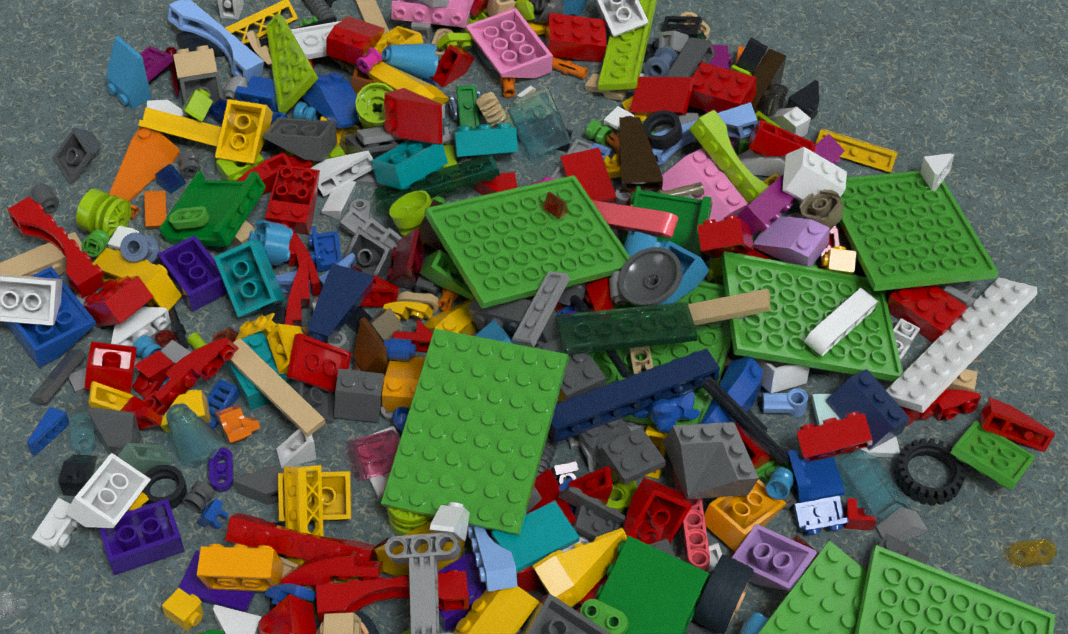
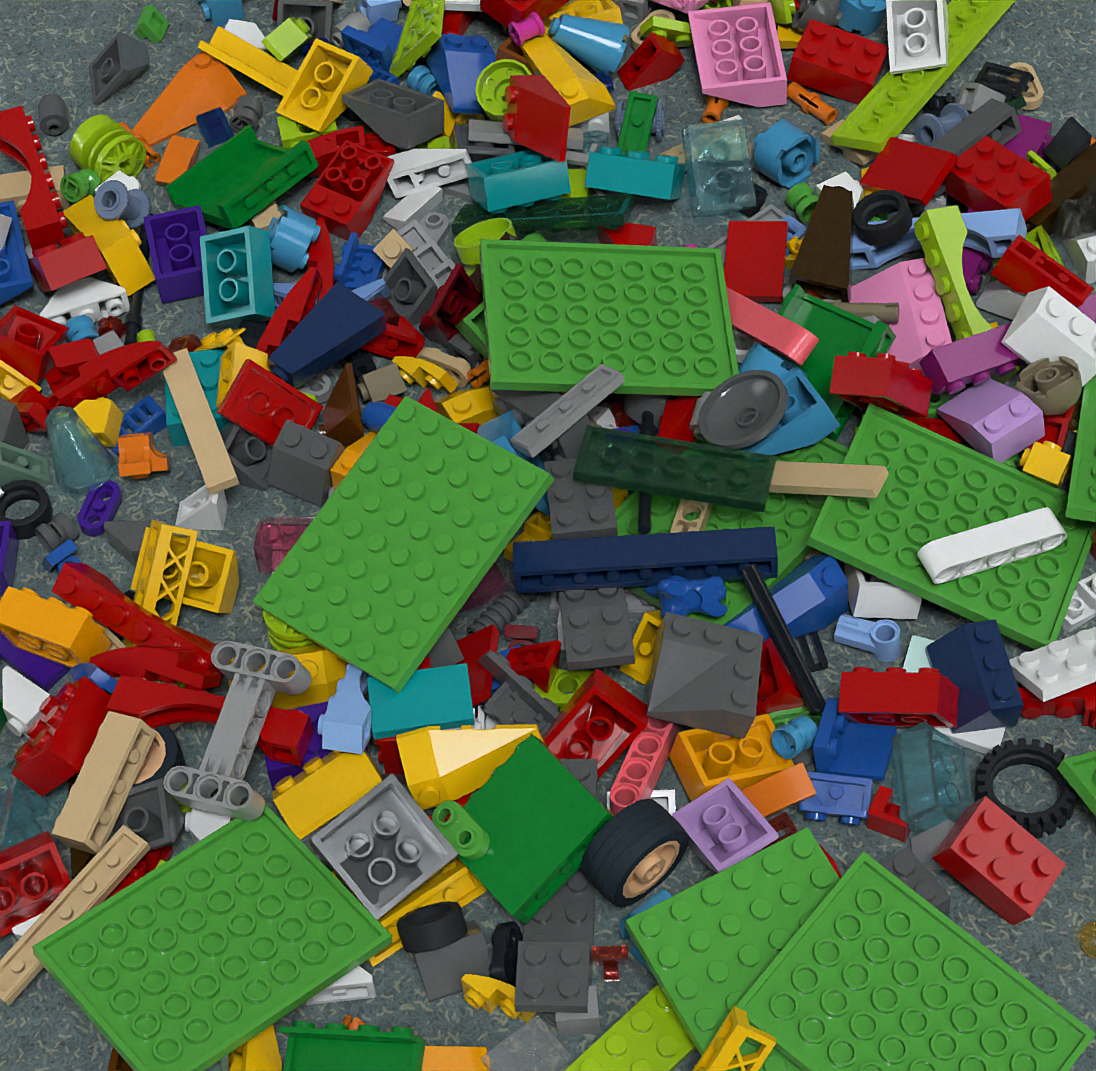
camera: 30 degrees right, 0 degrees up
bright green plate [169,206,210,229] -> none
white slope [430,502,470,541] -> none
tan gear [476,92,506,126] -> none
clear red slope [543,191,568,220] -> none
none -> bright green tile [133,4,169,43]
none -> tan plate [373,229,415,268]
none -> orange slope [741,762,817,819]
none -> dark azure brick [754,119,820,188]
none -> red brick [932,796,1066,926]

